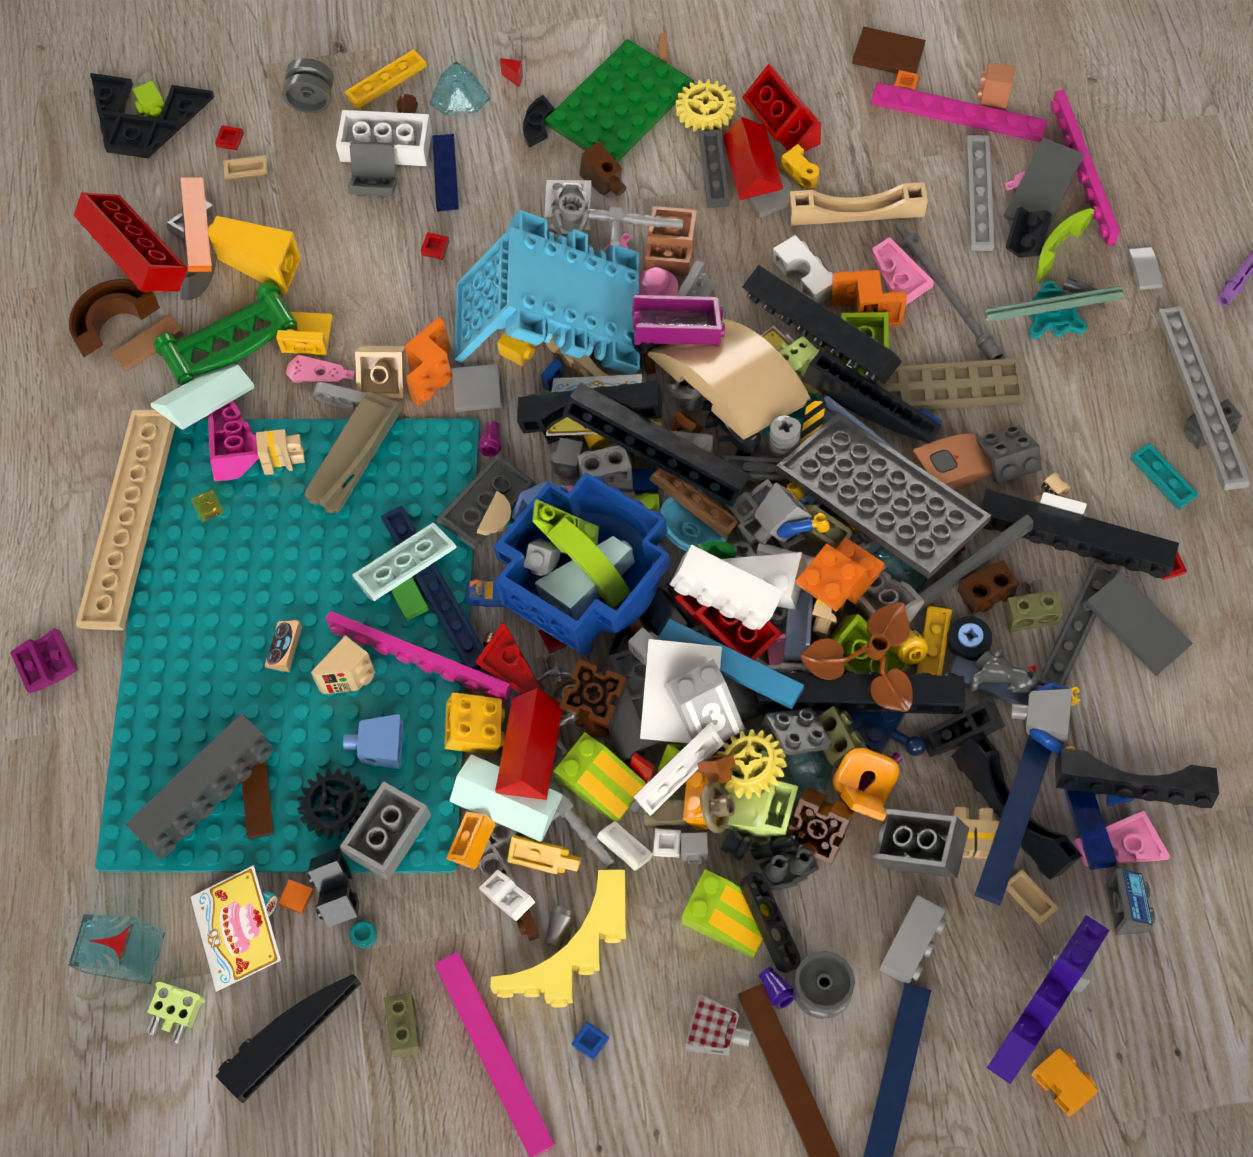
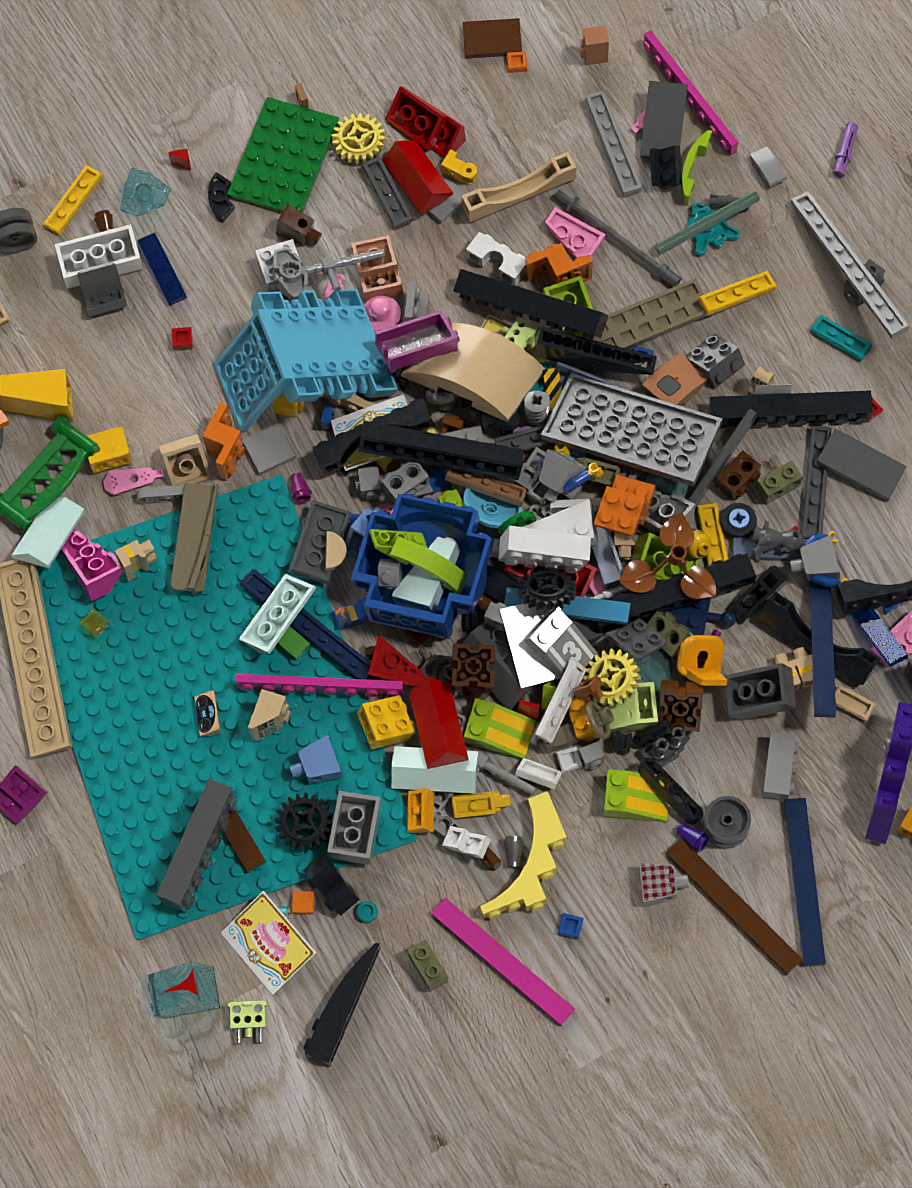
camera: 20 degrees left, 5 degrees up
dark pink plate [871,82,1047,142] -> none
none -> black gear [518,569,576,612]
none -> yellow tile [698,271,777,316]

